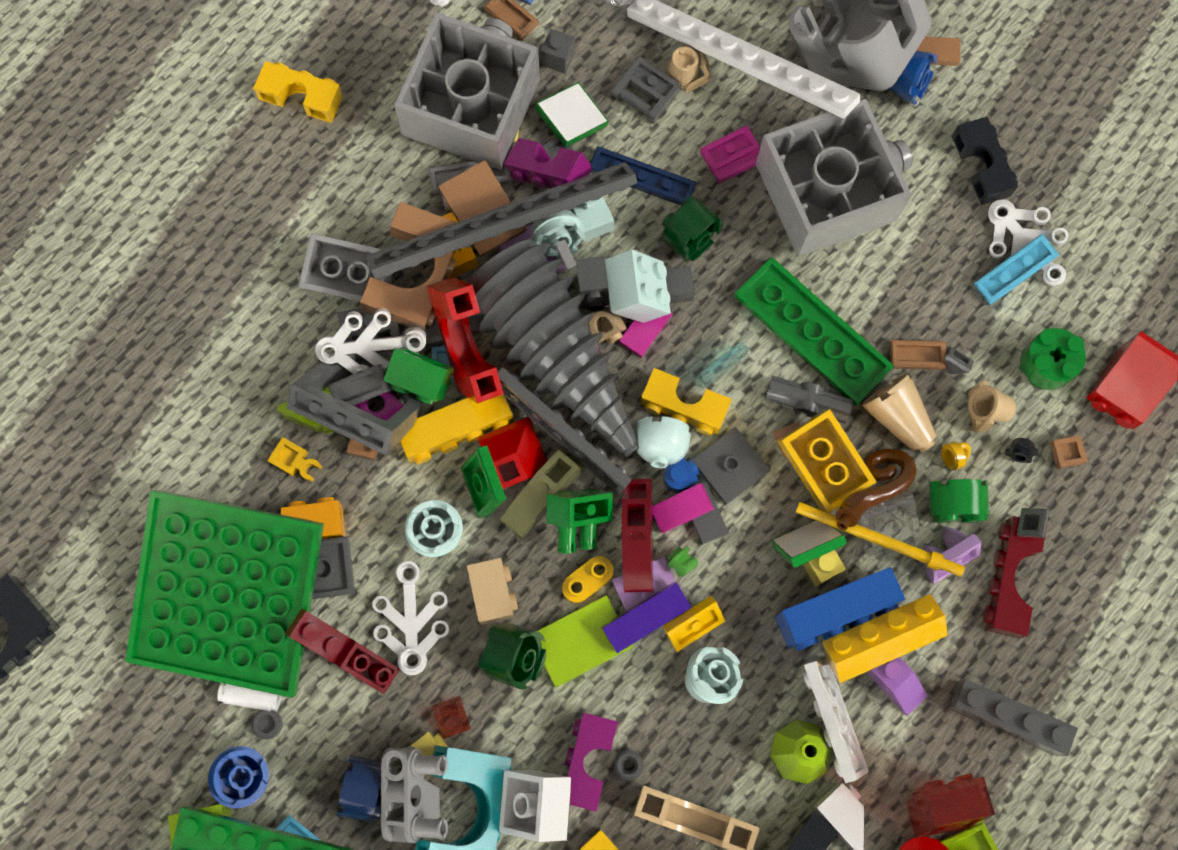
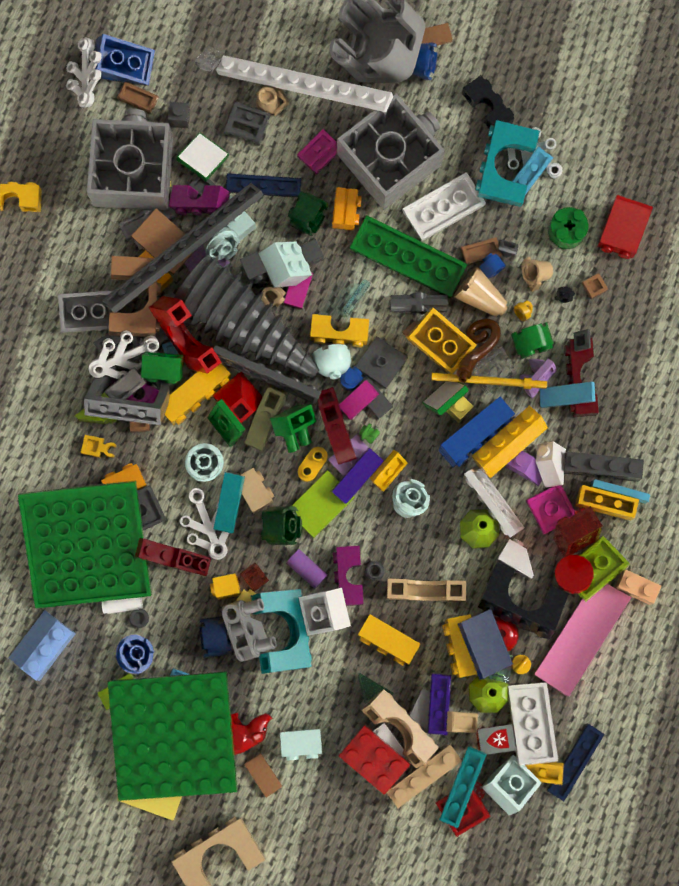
camera: 20 degrees left, 5 degrees up
light grey tile [555,240,577,270] -> none
none -> light blue slope [9,610,76,681]
none -> yellow brick [210,573,241,600]
none -> teal tile [213,472,245,533]
none -> medium lavender brick [286,549,328,589]
none -> light orange brick [332,187,362,230]
none -> white plate [402,172,486,242]
none -> teal arch [475,120,540,207]
none -> blue plate [479,253,506,278]
none -> dark pink tile [526,486,578,535]
none -> white slope [536,441,566,487]
none -> medium azure tile [540,382,595,408]
none -> yellow brick [575,485,639,521]
none -> medium azure tile [590,479,650,504]

